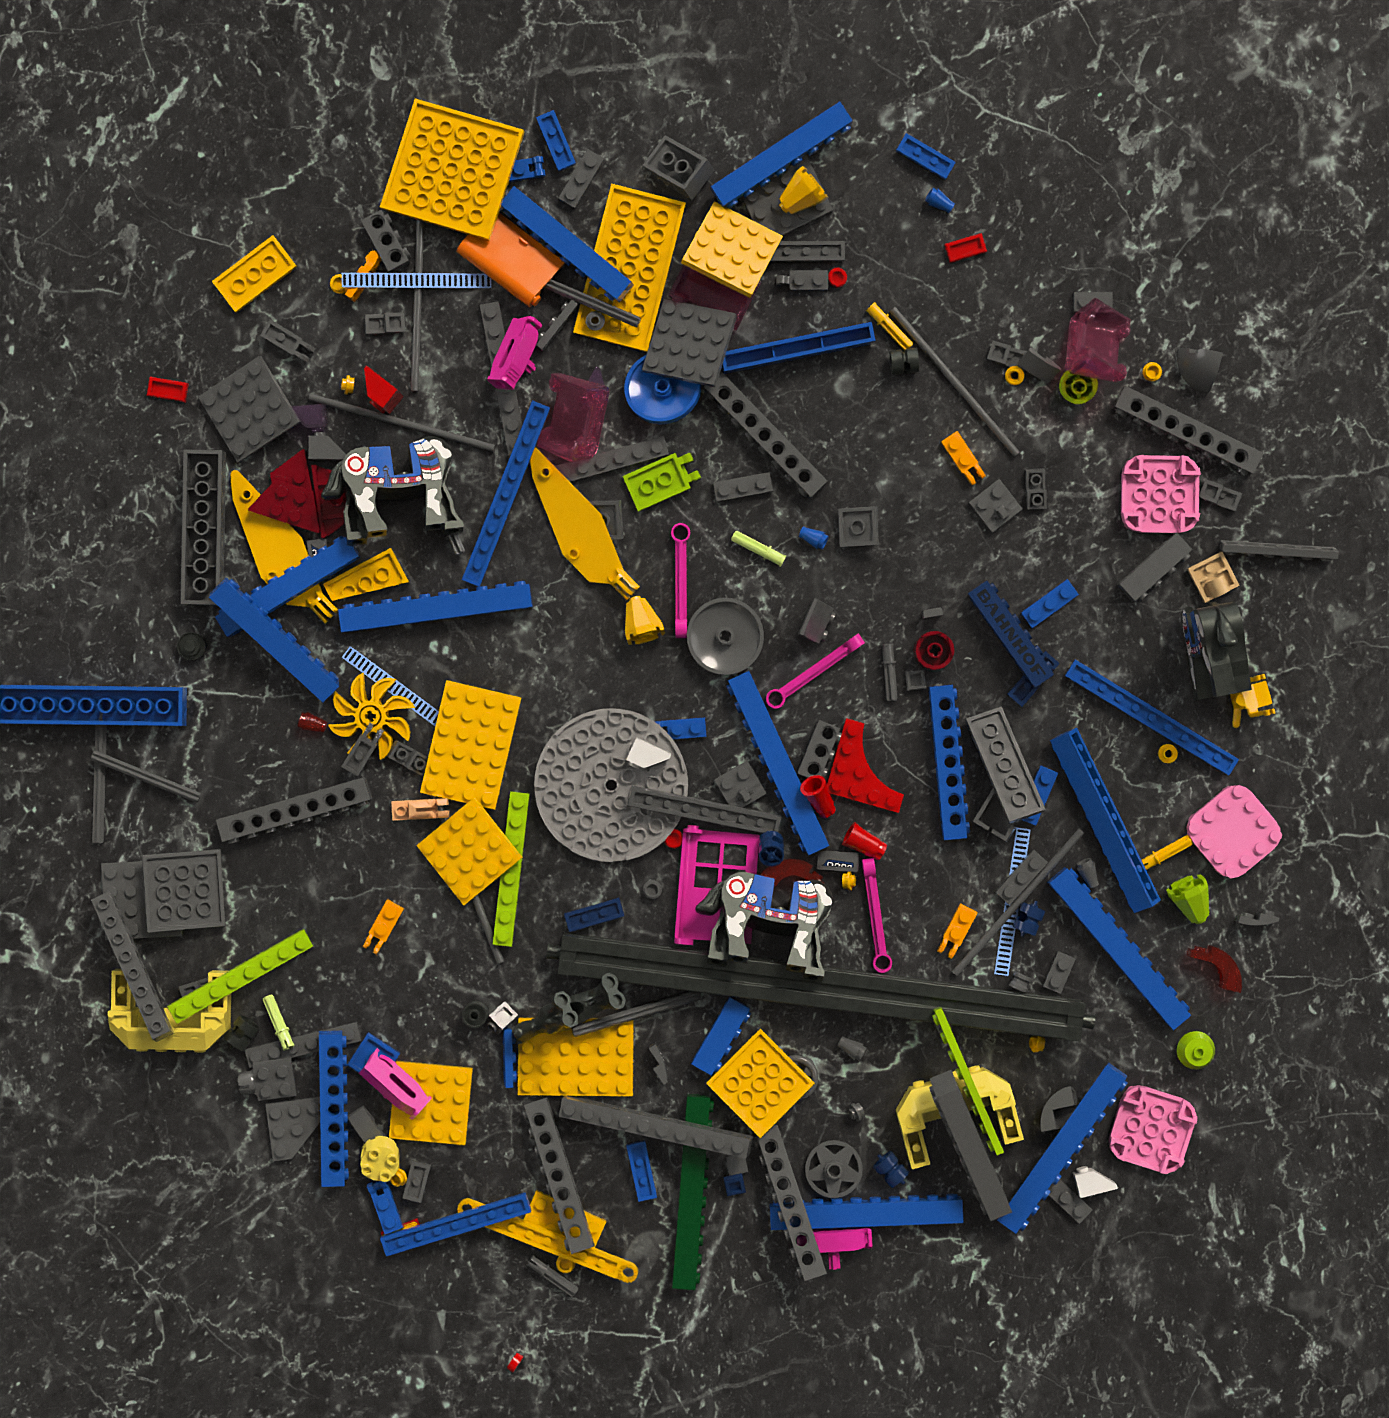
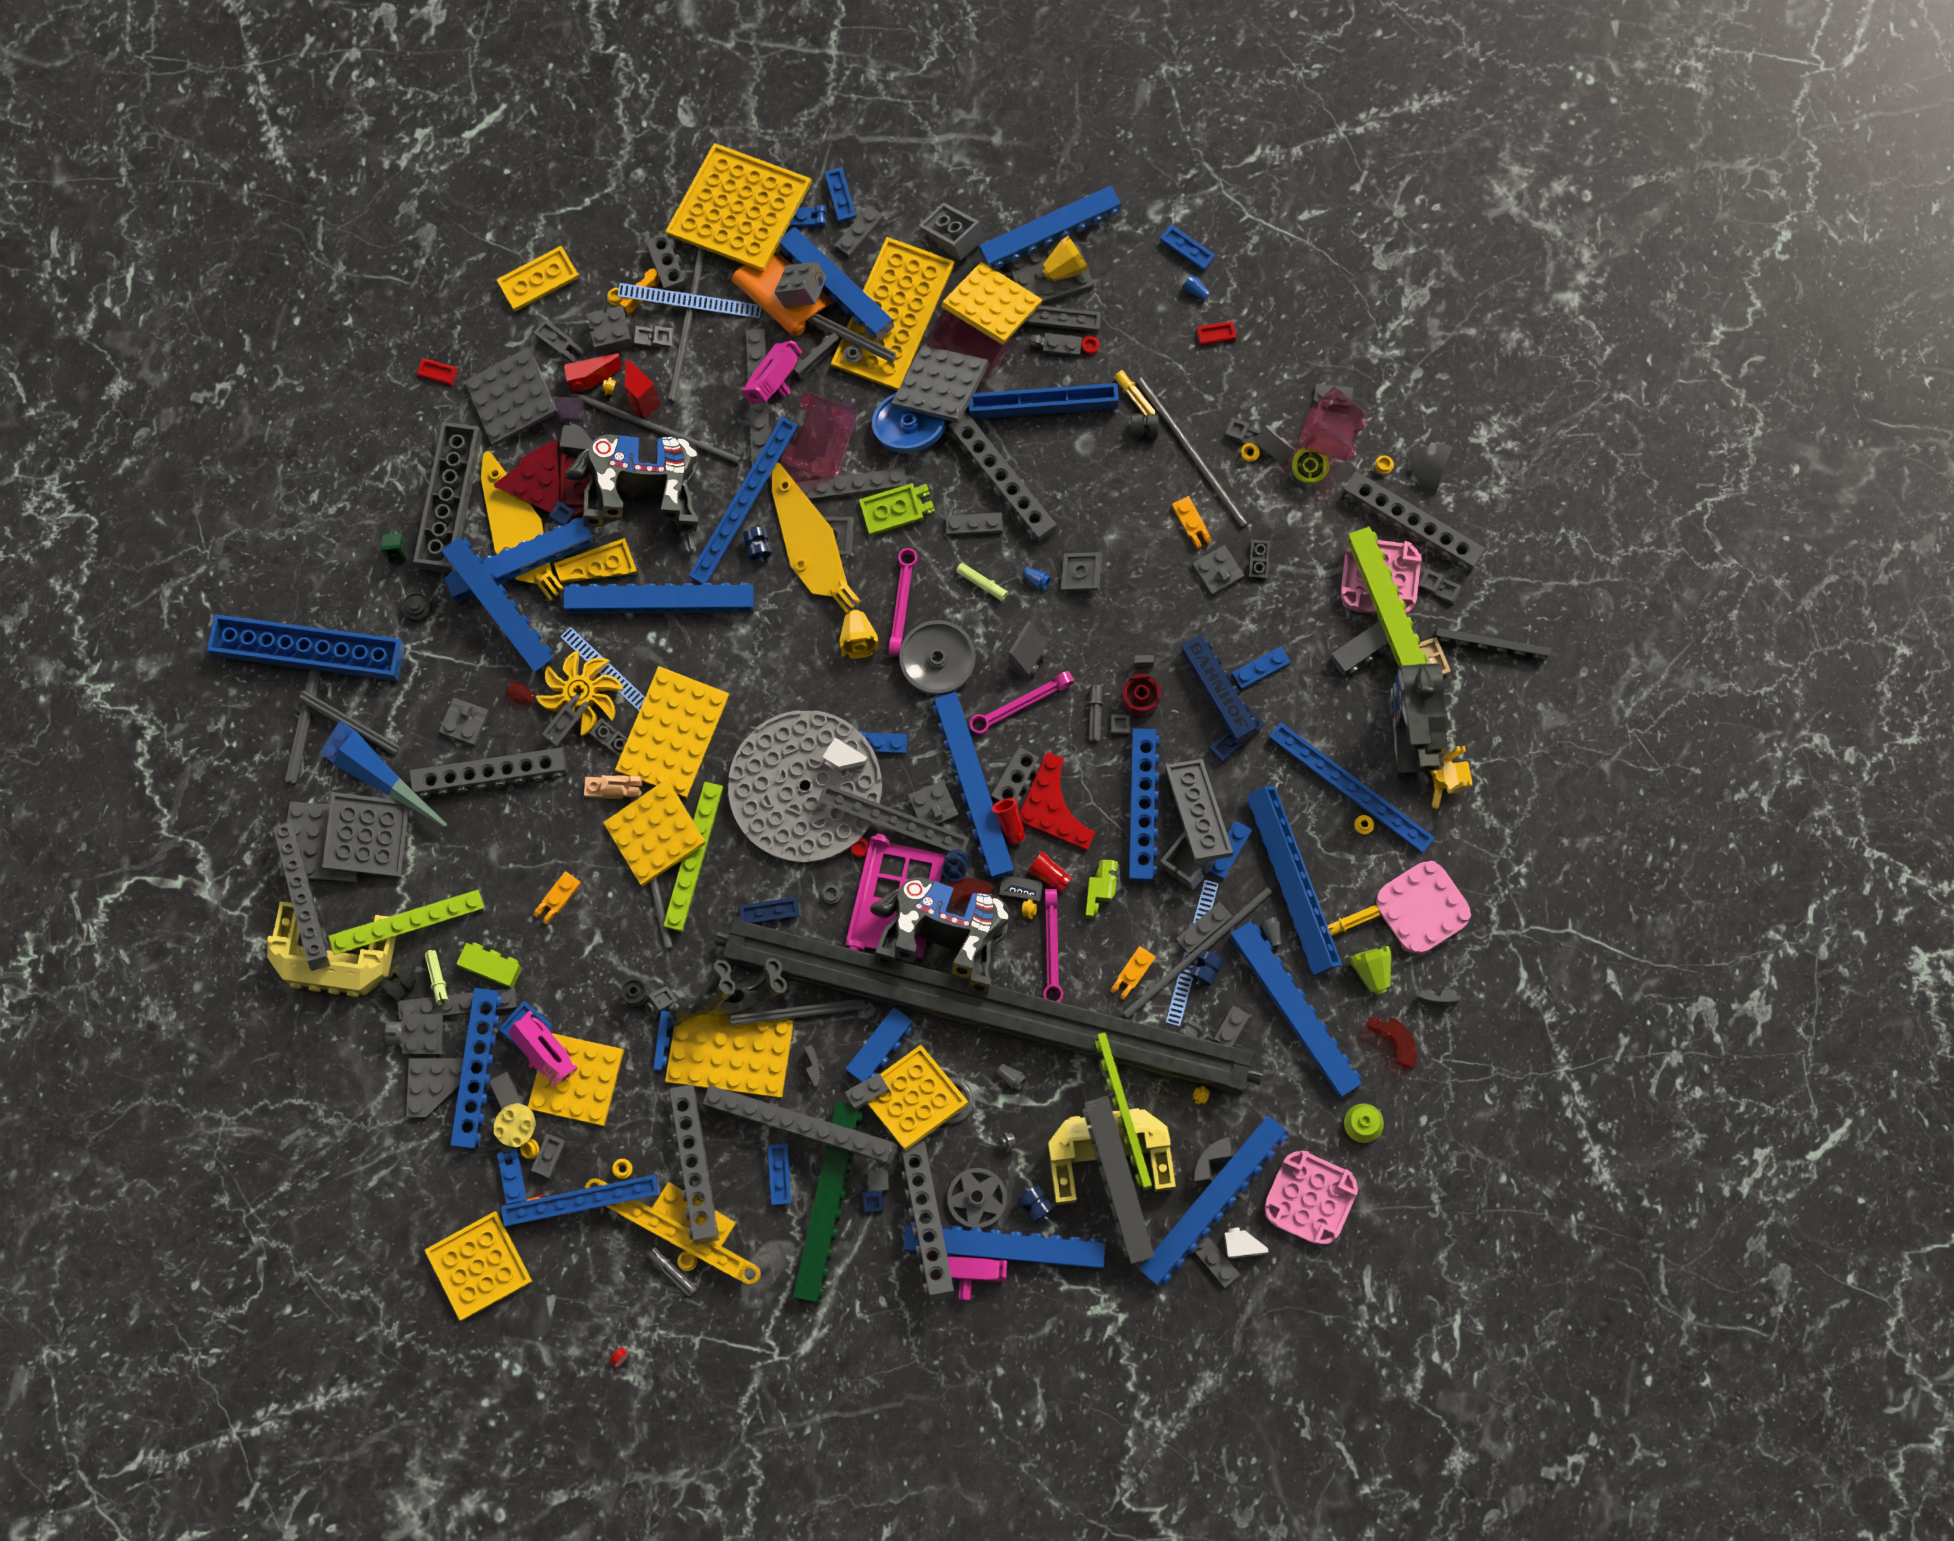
camera: 10 degrees right, 15 degrees down
none -> blue plate [320,721,447,826]
none -> dark green slope [381,531,407,562]
none -> yellow plate [425,1211,533,1321]
none -> dark grey hinge [439,697,490,746]
none -> lime brick [457,942,522,988]
none -> dark blue tile [548,501,574,526]
none -> red slope [564,353,622,393]
none -> dark grey piece [587,305,633,356]
none -> yellow plate [612,1159,632,1179]
none -> dark blue wheel [743,526,772,562]
none -> dark grey brick [774,262,827,308]
none -> dark grey plate [845,1073,890,1110]
none -> lime plate [1086,860,1121,920]
none -> lime brick [1347,527,1427,667]

